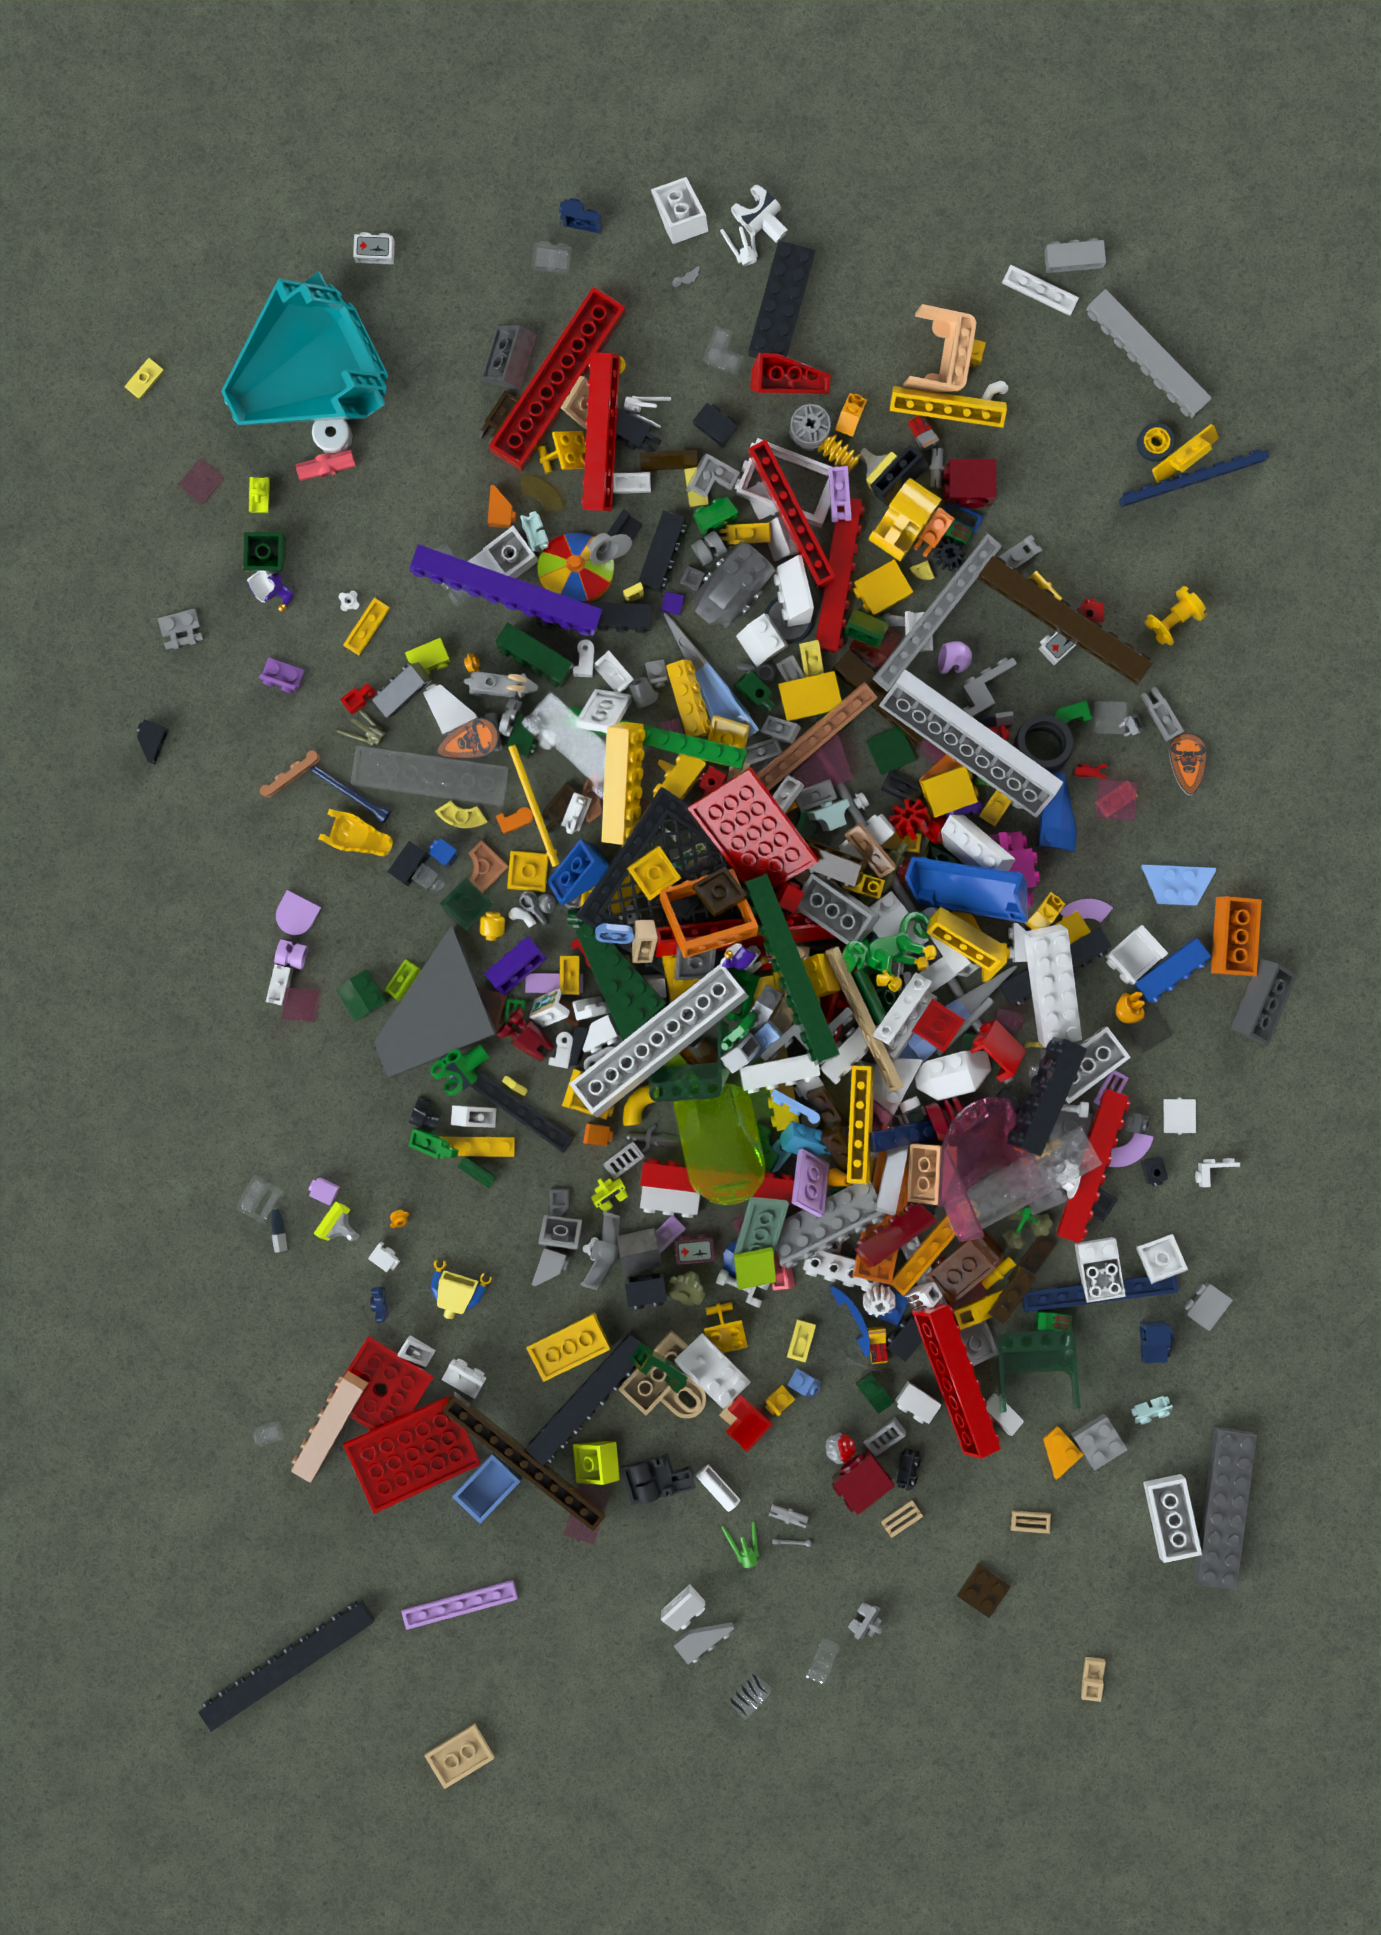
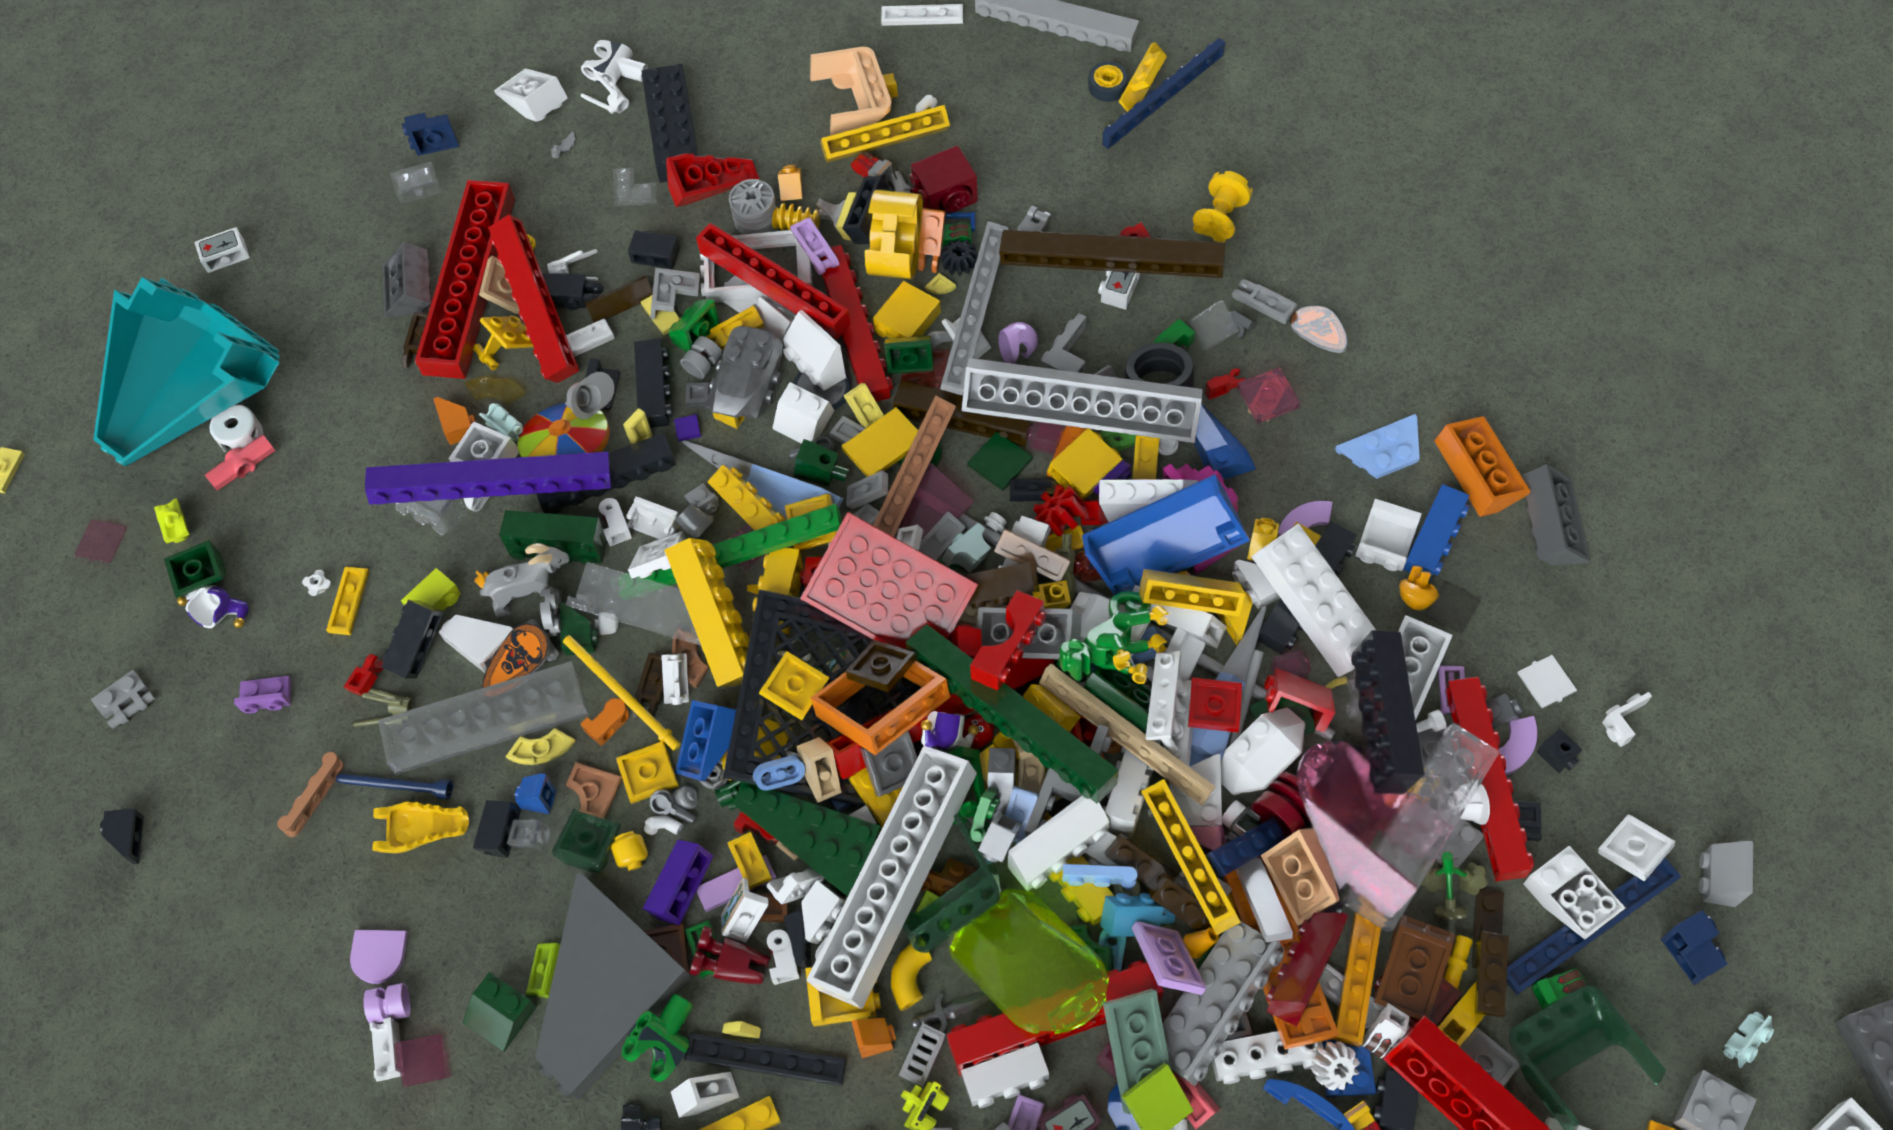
camera: 25 degrees left, 25 degrees down
none -> red arch [970,590,1046,691]

